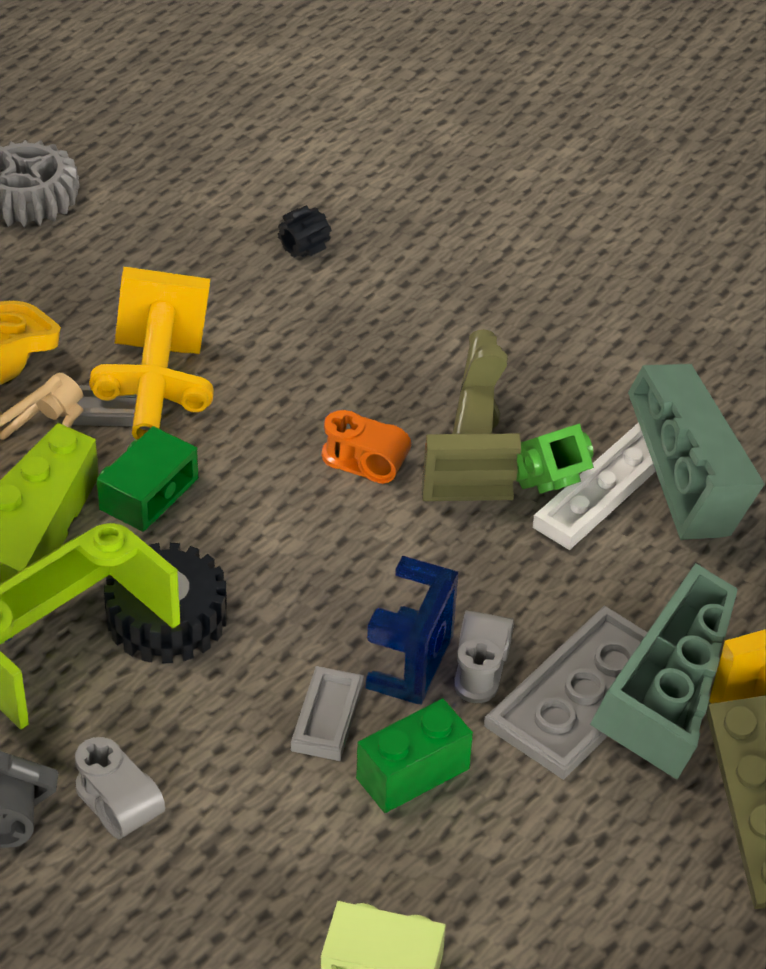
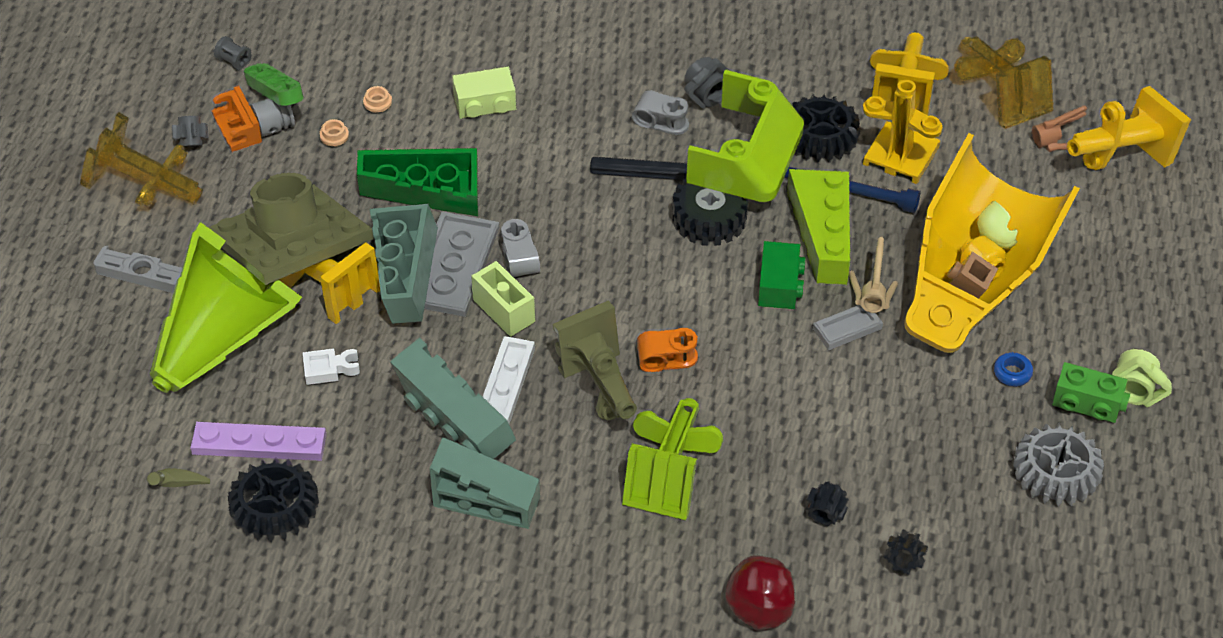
camera: 155 degrees right, 5 degrees up
yellow piece [89,266,214,439] -> none
light grey tile [291,666,364,761] -> none
green brick [356,698,473,813] -> none
clear blue panel [365,556,458,705] -> none
bright green brick [516,423,594,494] -> none
none -> green wedge [357,148,478,216]
none -> sand green wedge [430,437,540,529]
none -> yellowish green brick [471,261,535,337]
none -> black axle [590,156,687,180]
none -> lime piece [622,398,723,520]
none -> dark red piece [726,555,795,630]
none -> black gear [884,529,928,575]

